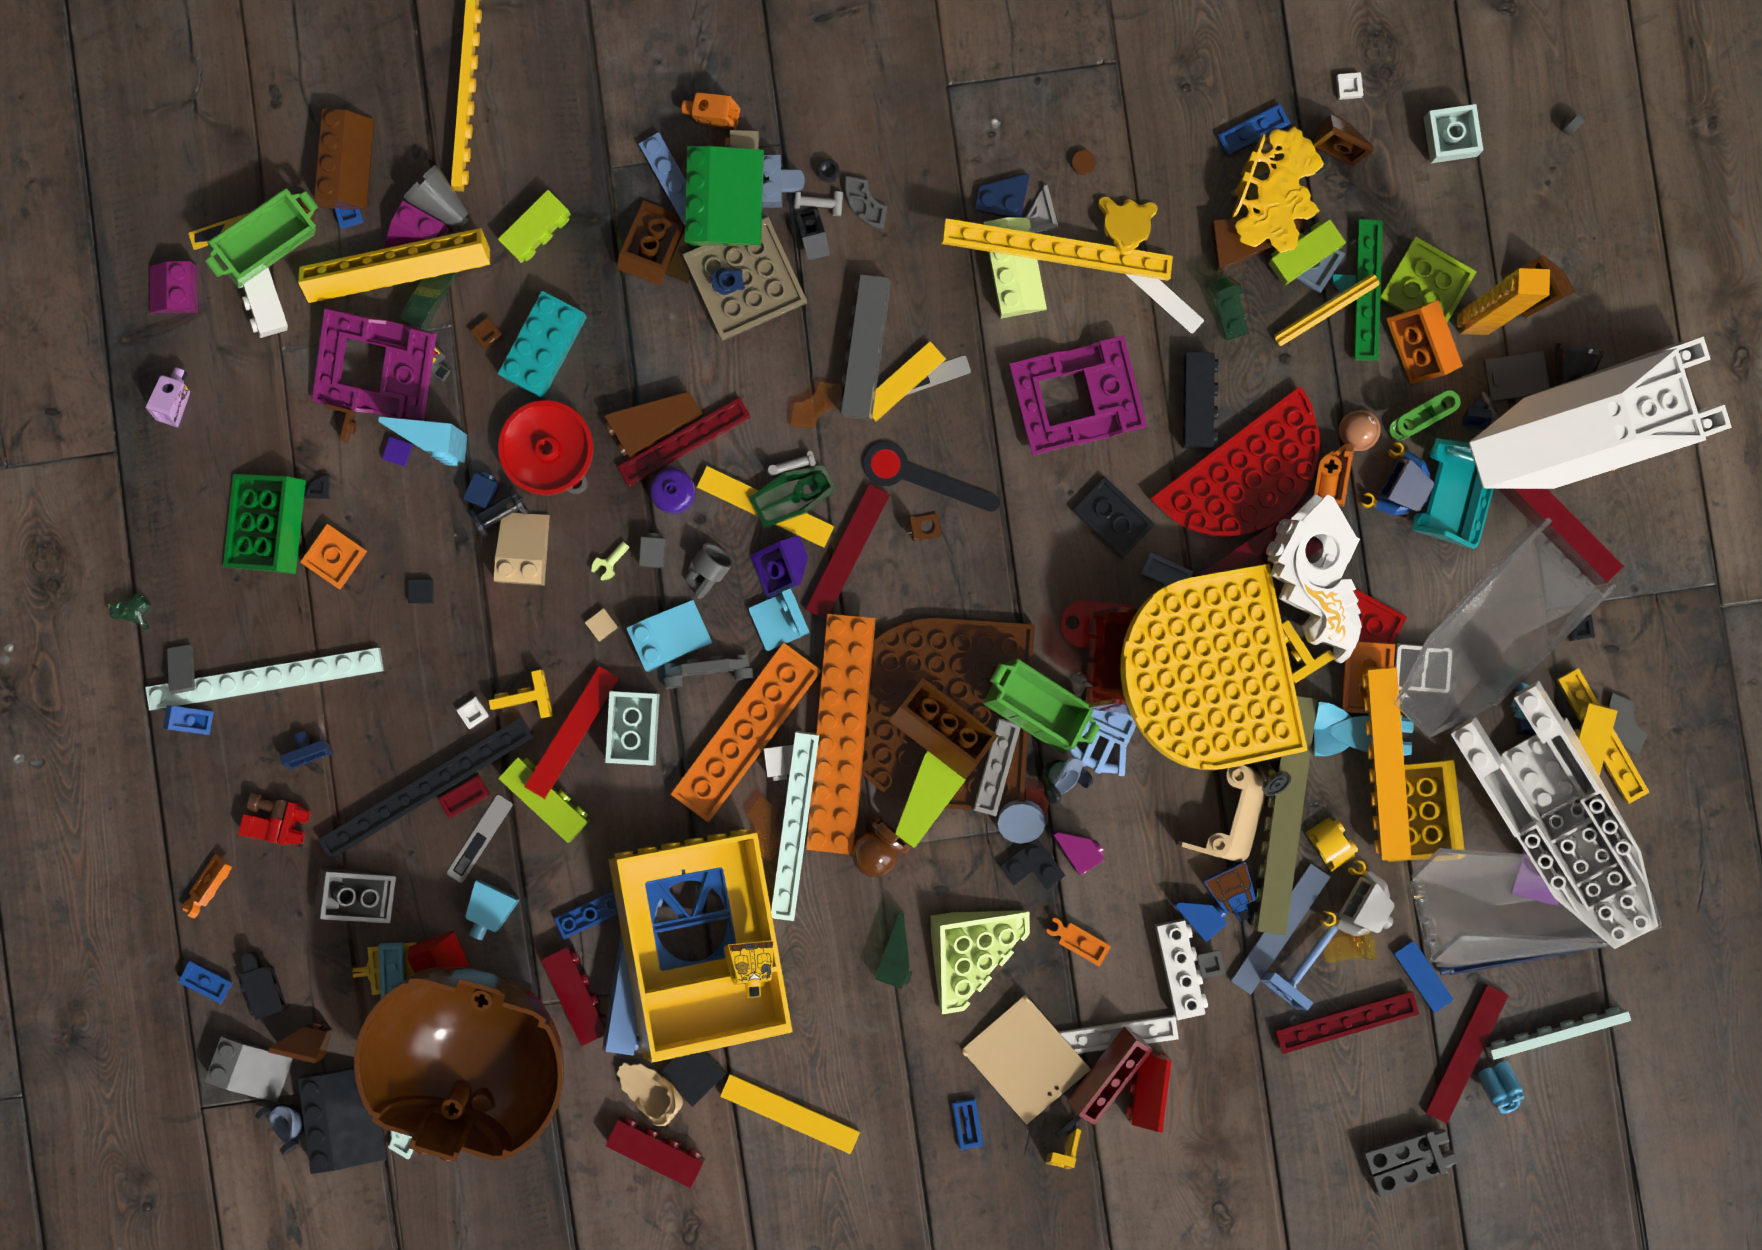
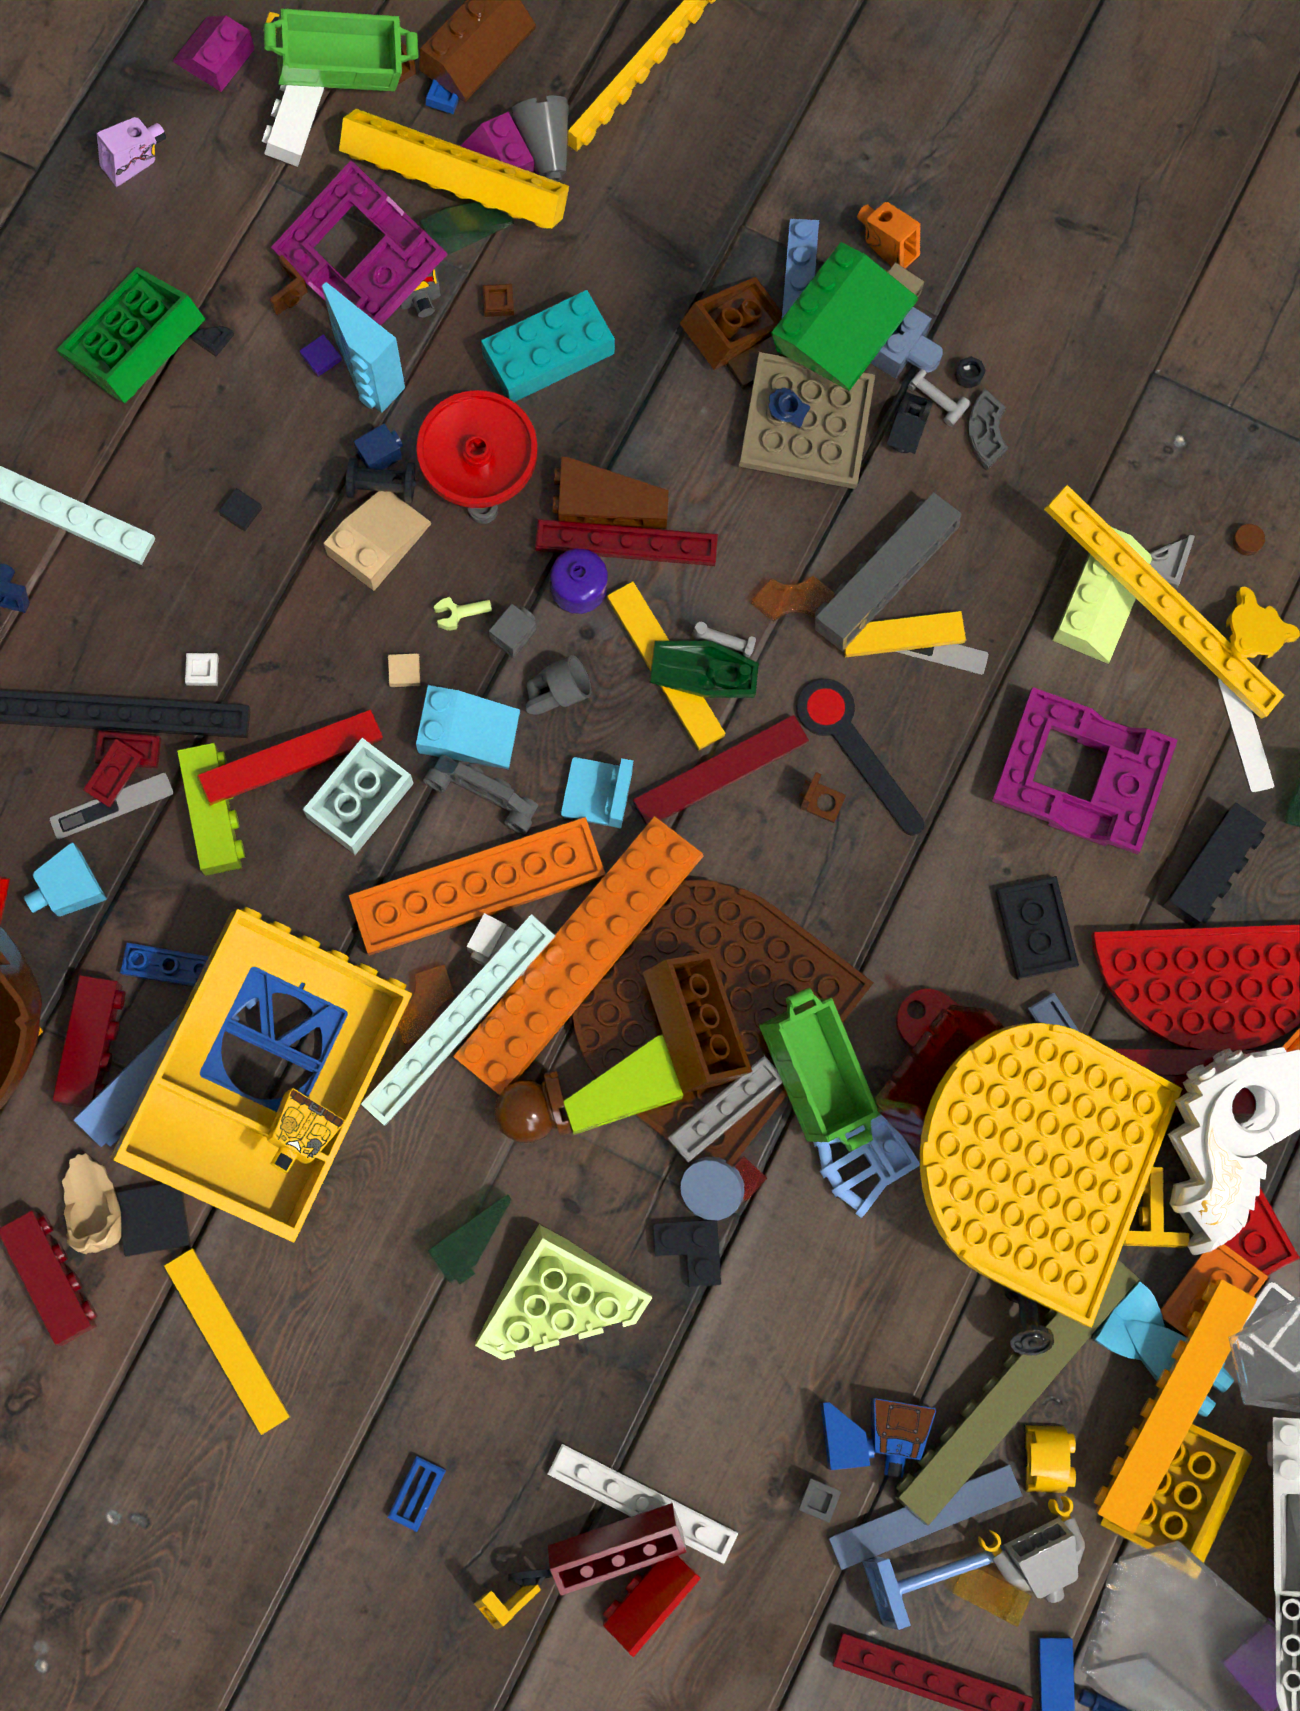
camera: 25 degrees right, 10 degrees down
orange plate [300,524,367,590] -> none
yellow bracket [489,670,553,718] -> none
lime brick [498,190,571,263] -> none
dark purple slope [750,535,808,599] -> none
tan door [961,994,1091,1125] -> none
dark blue wing [975,174,1030,218] -> none
cap [1041,757,1093,804] -> none
orange plate [1046,917,1111,967] -> none
magenta slope [1051,831,1105,876] -> none
white brick [1155,919,1208,1020] -> none
tan windscreen [1177,765,1266,862] -> none
none -> dark red plate [83,738,145,807]

